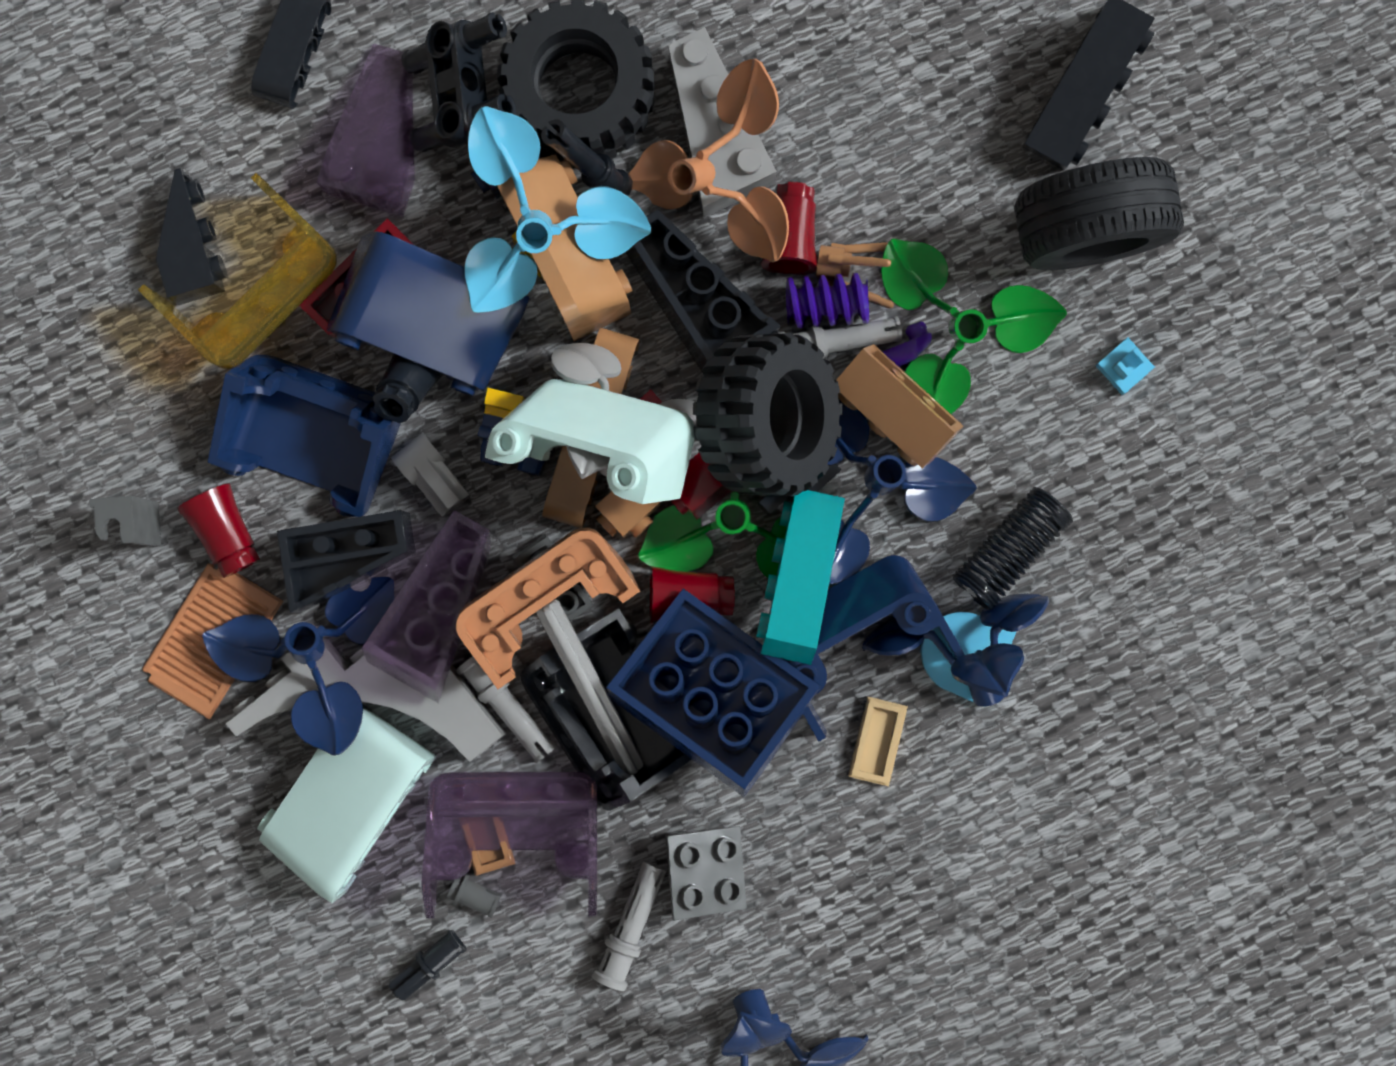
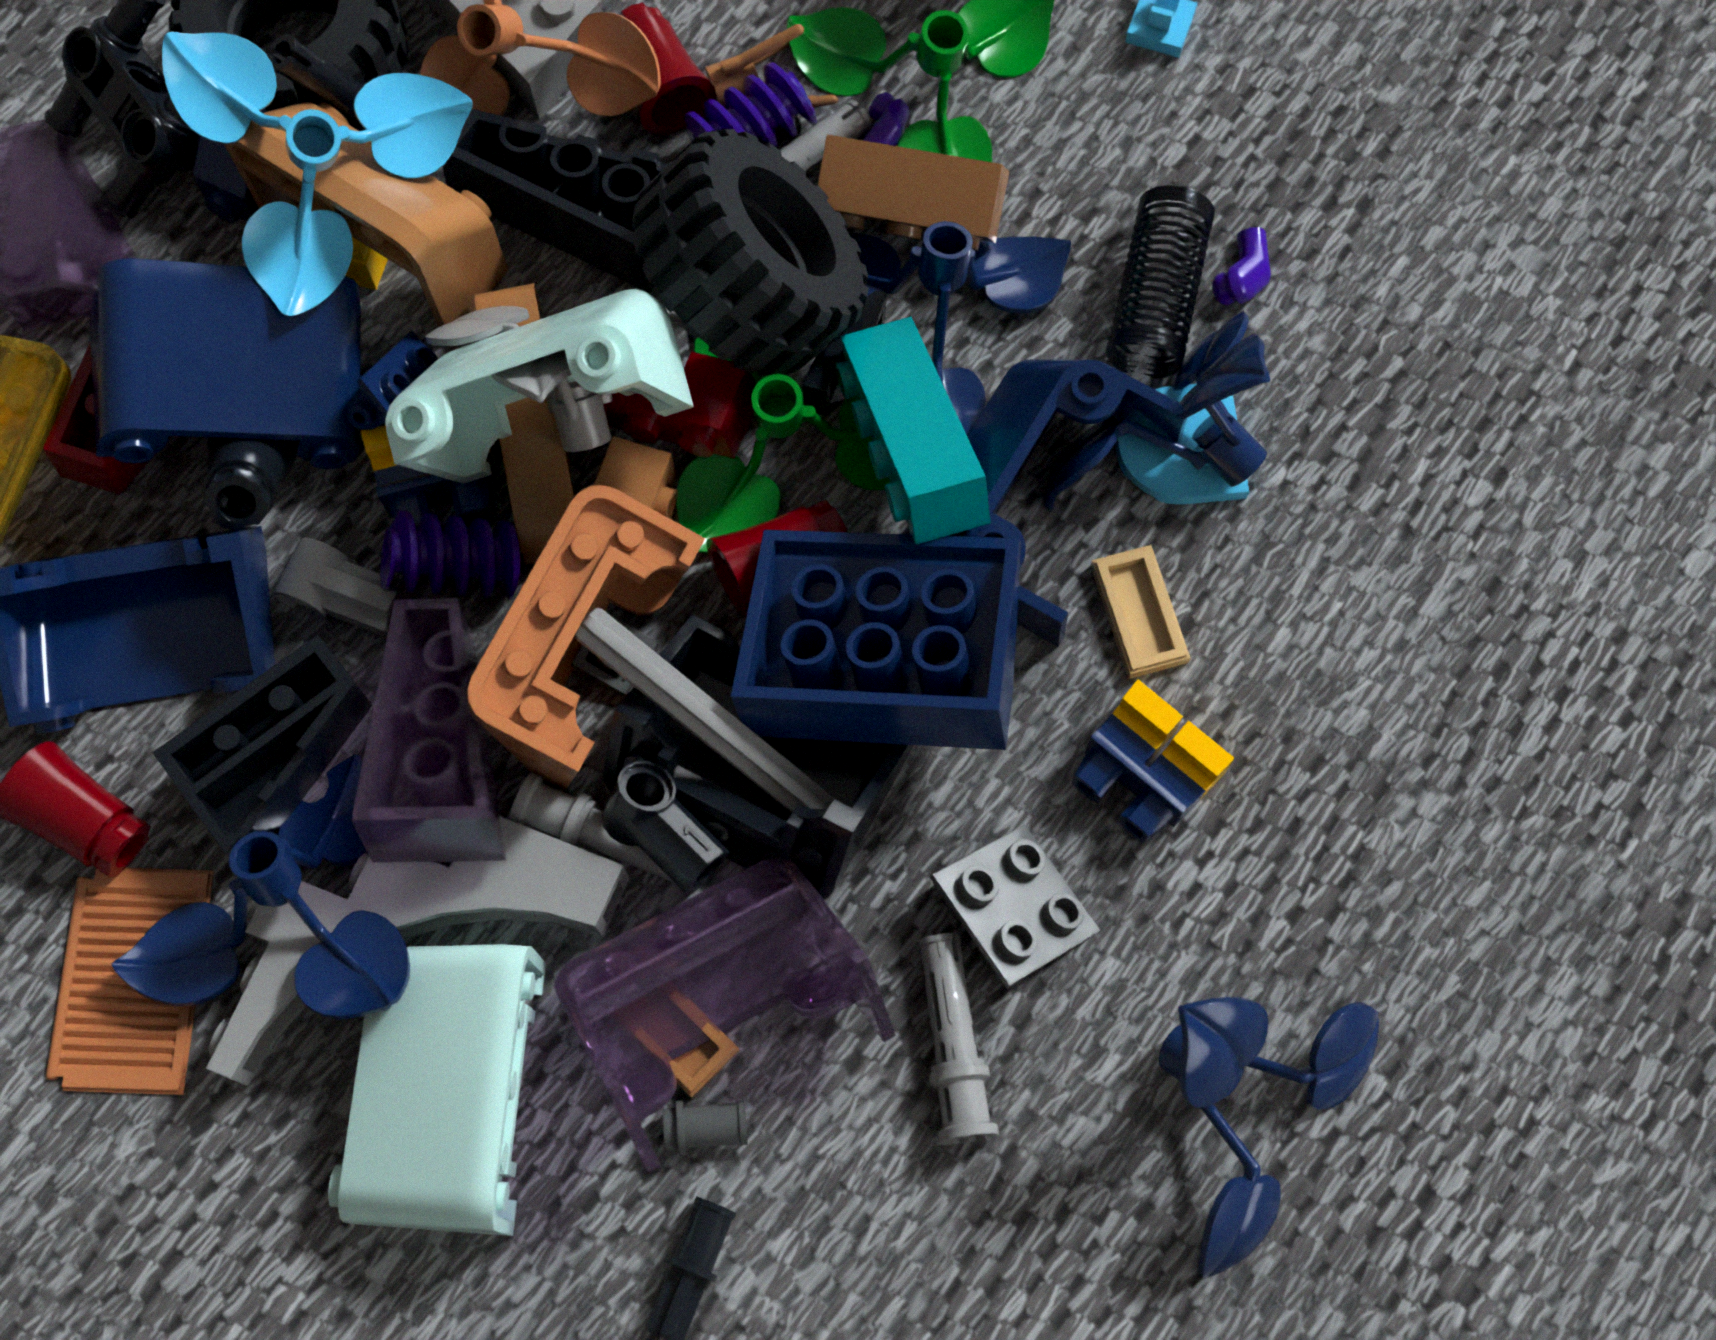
camera: 30 degrees left, 15 degrees down
none -> dark blue hinge [347,330,438,430]
none -> dark purple piece [380,510,520,600]
none -> black piece [601,761,730,893]
none -> dark blue hips [1072,679,1235,843]
none -> dark purple arm [1212,227,1271,306]

